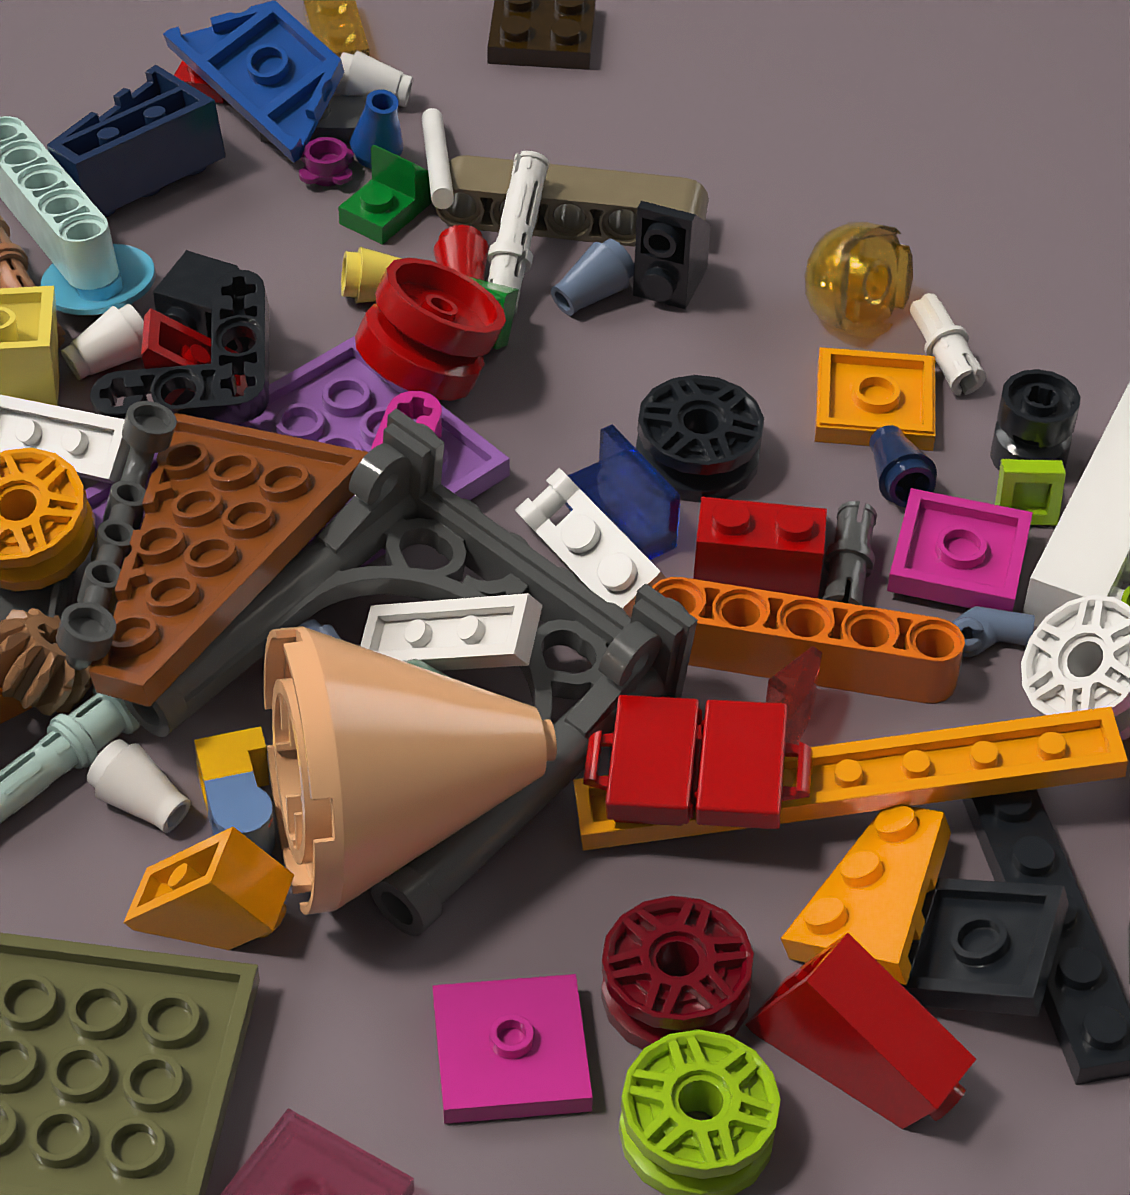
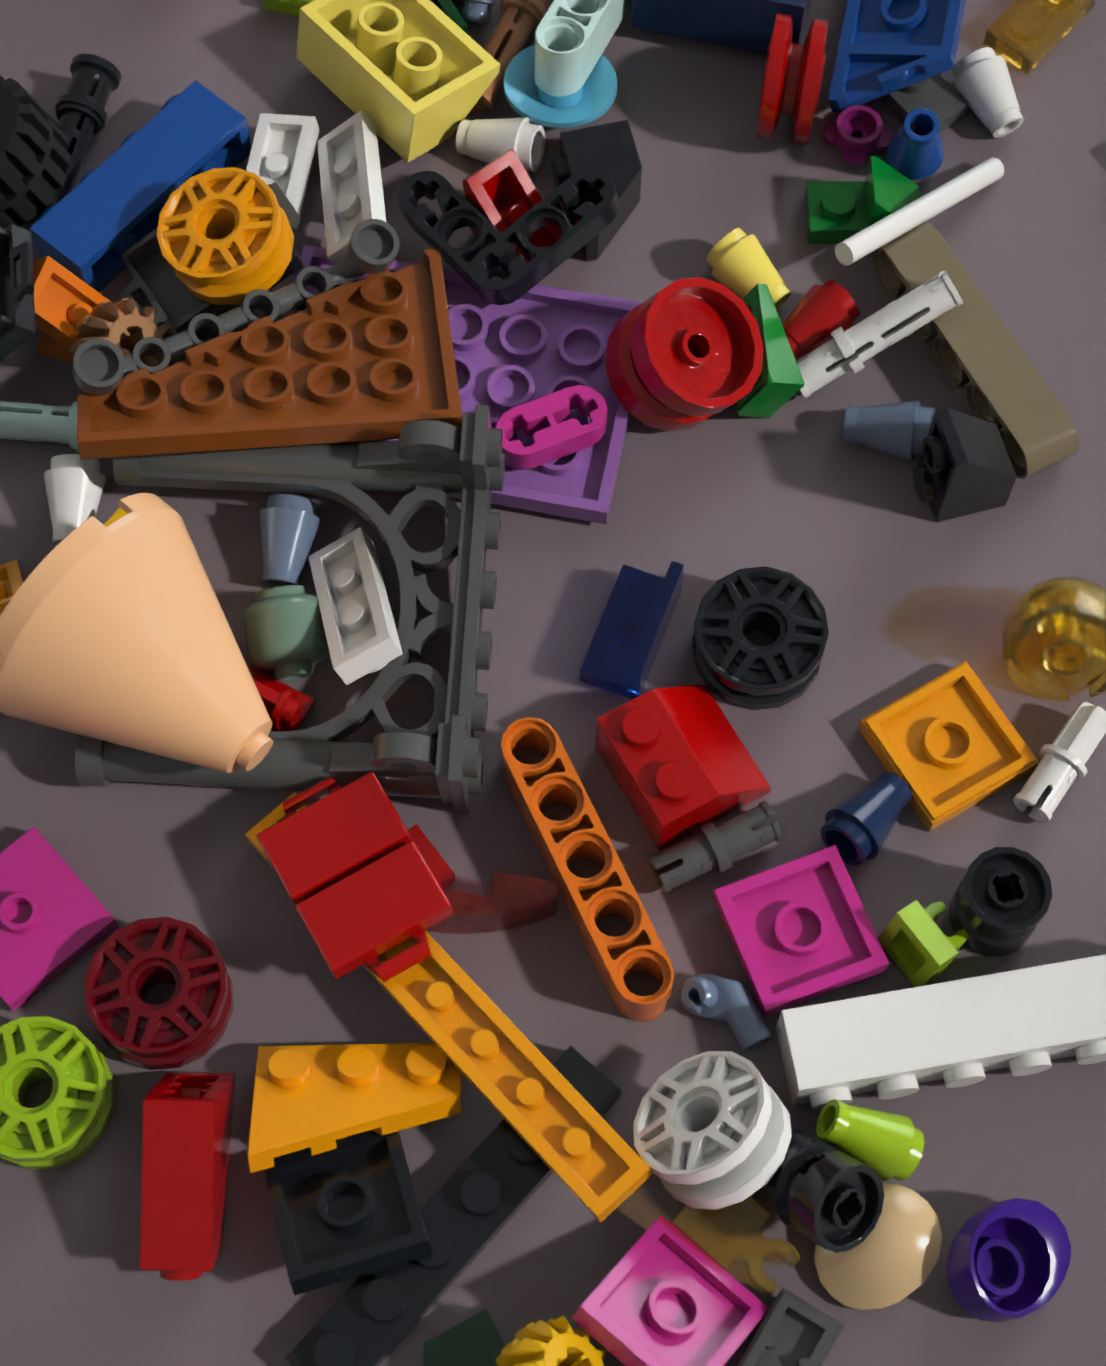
camera: 55 degrees right, 20 degrees up
white plate [515,468,666,618] -> none
none -> red wheel [757,13,829,144]

